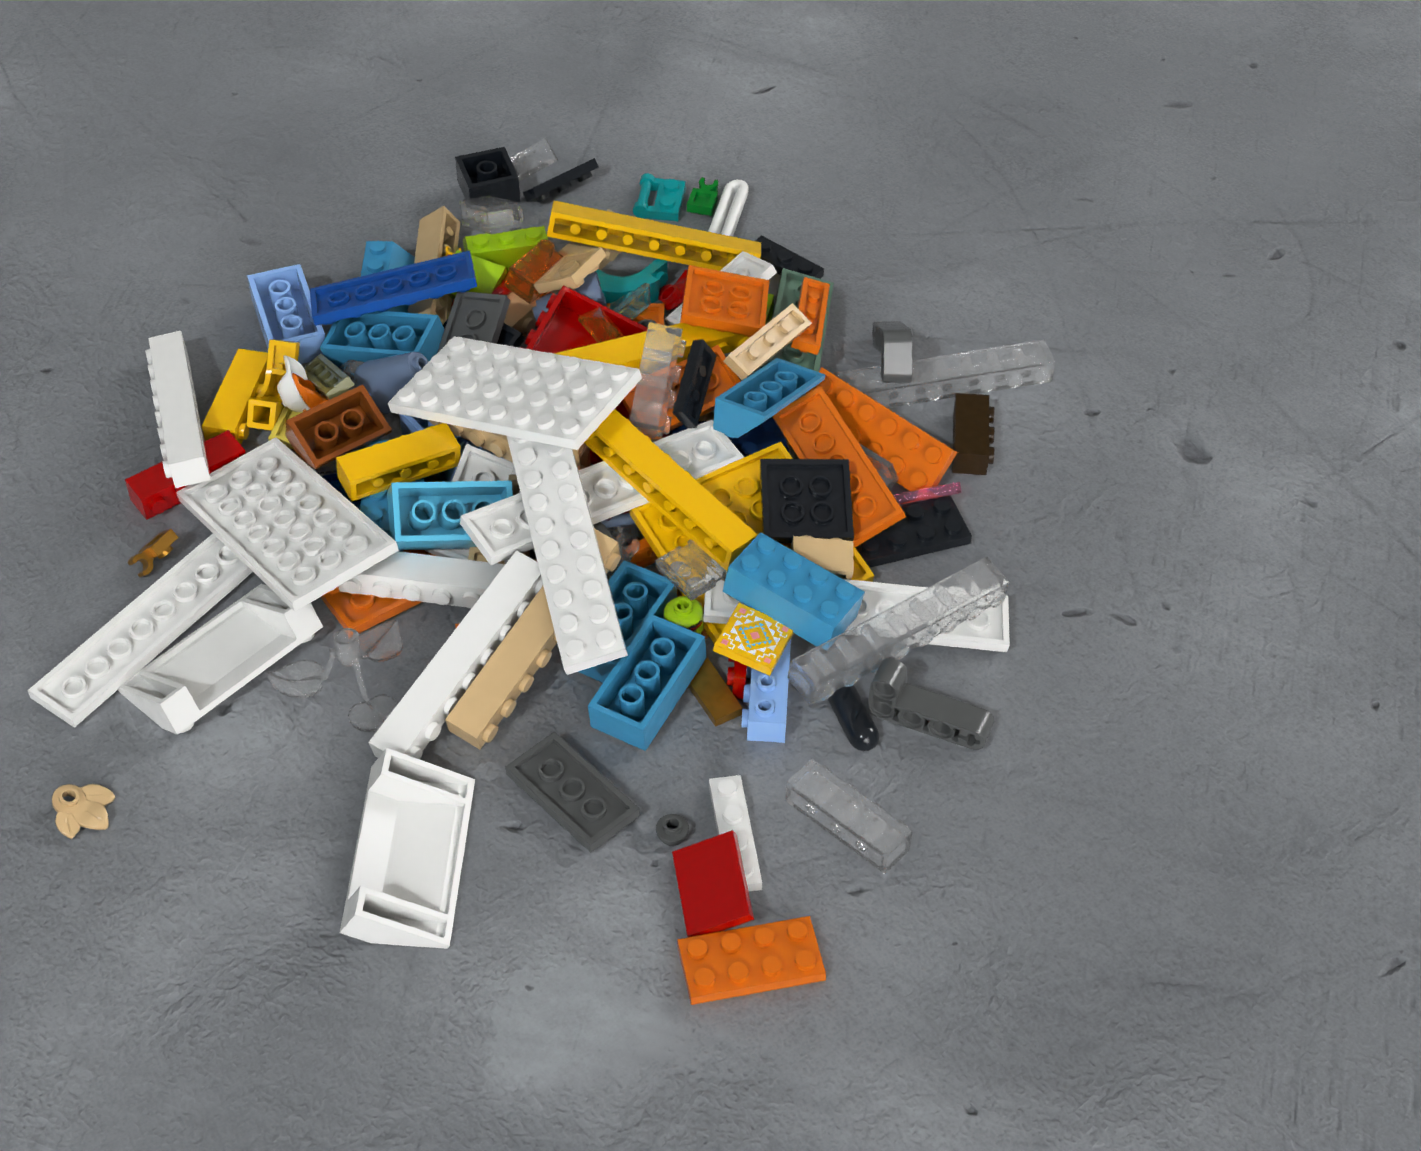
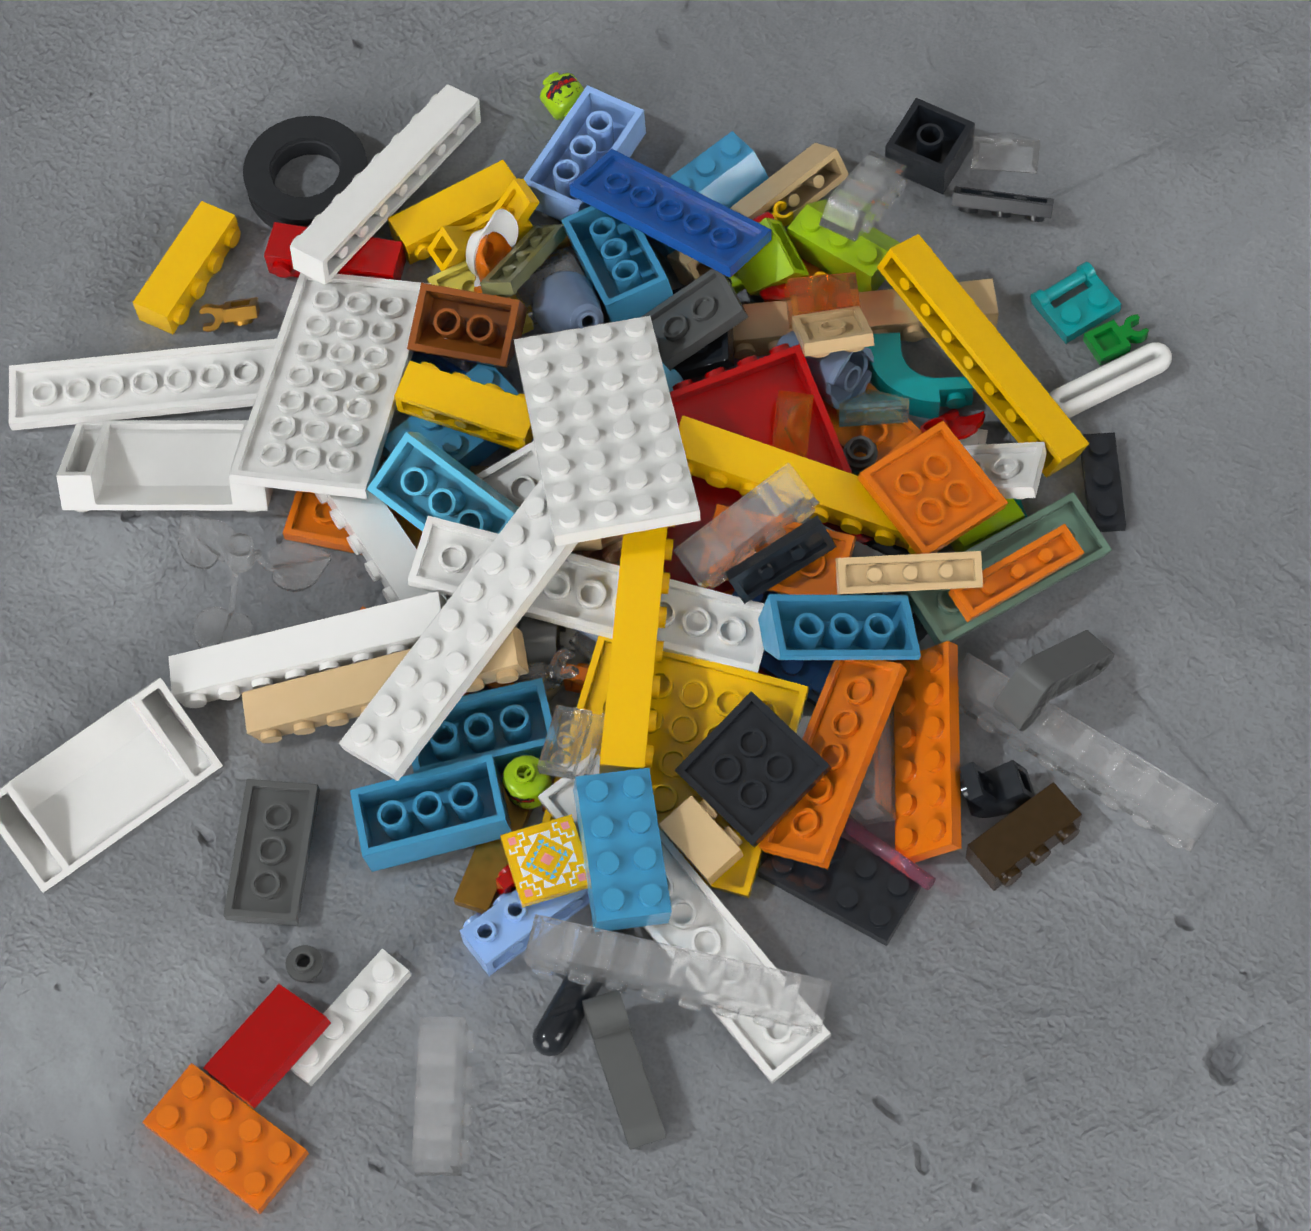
camera: 55 degrees right, 15 degrees up
none -> yellow brick [133,201,241,334]
none -> black tyre [243,116,368,228]
none -> lime head [540,72,584,120]
none -> black brick [959,760,1035,818]

